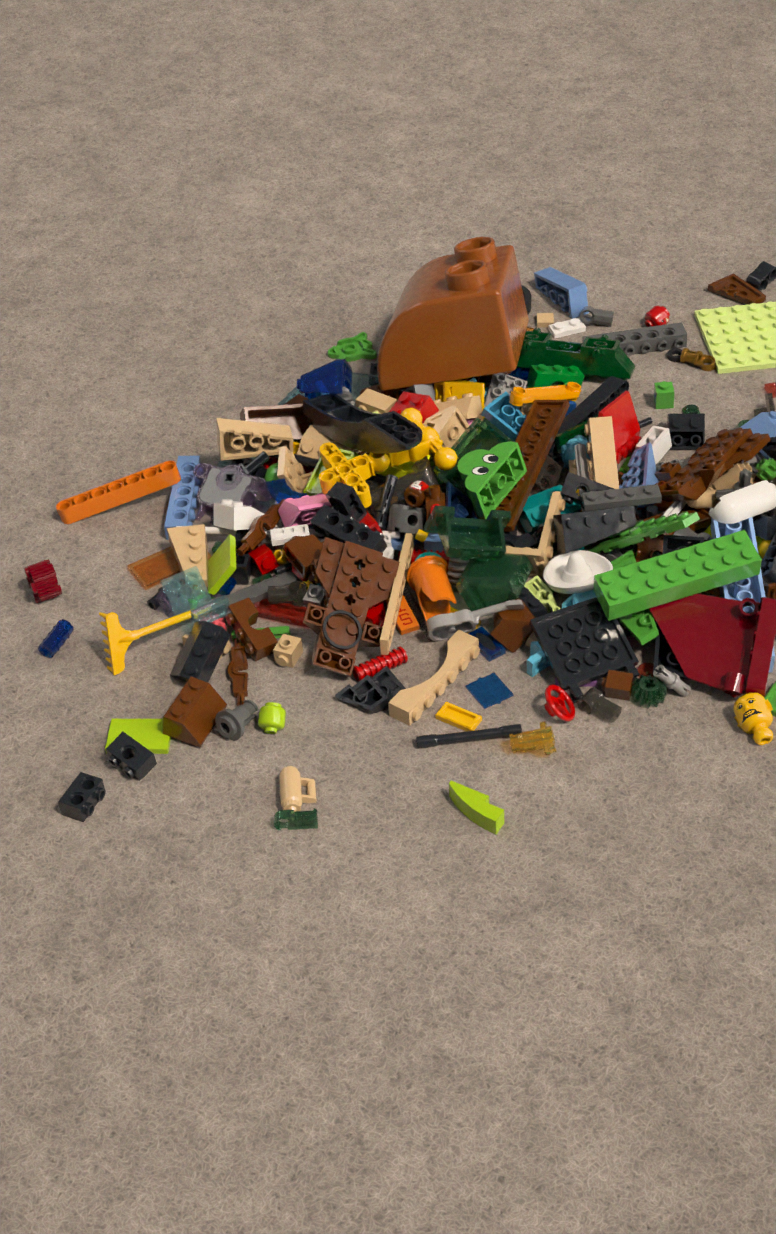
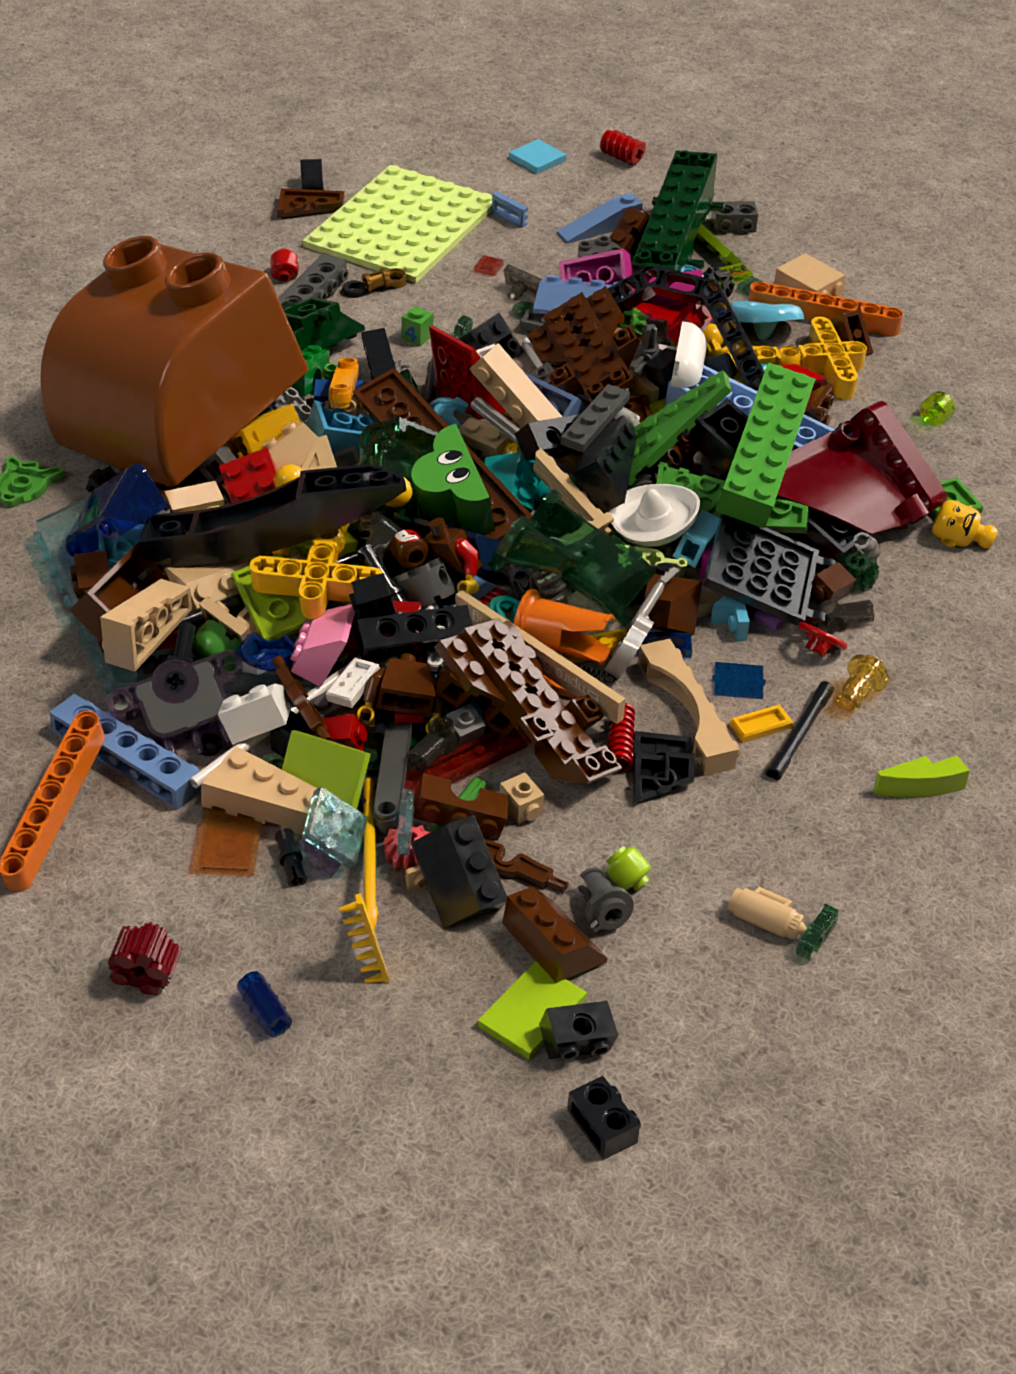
camera: 60 degrees left, 0 degrees up
black piece [322,610,362,650] -> none

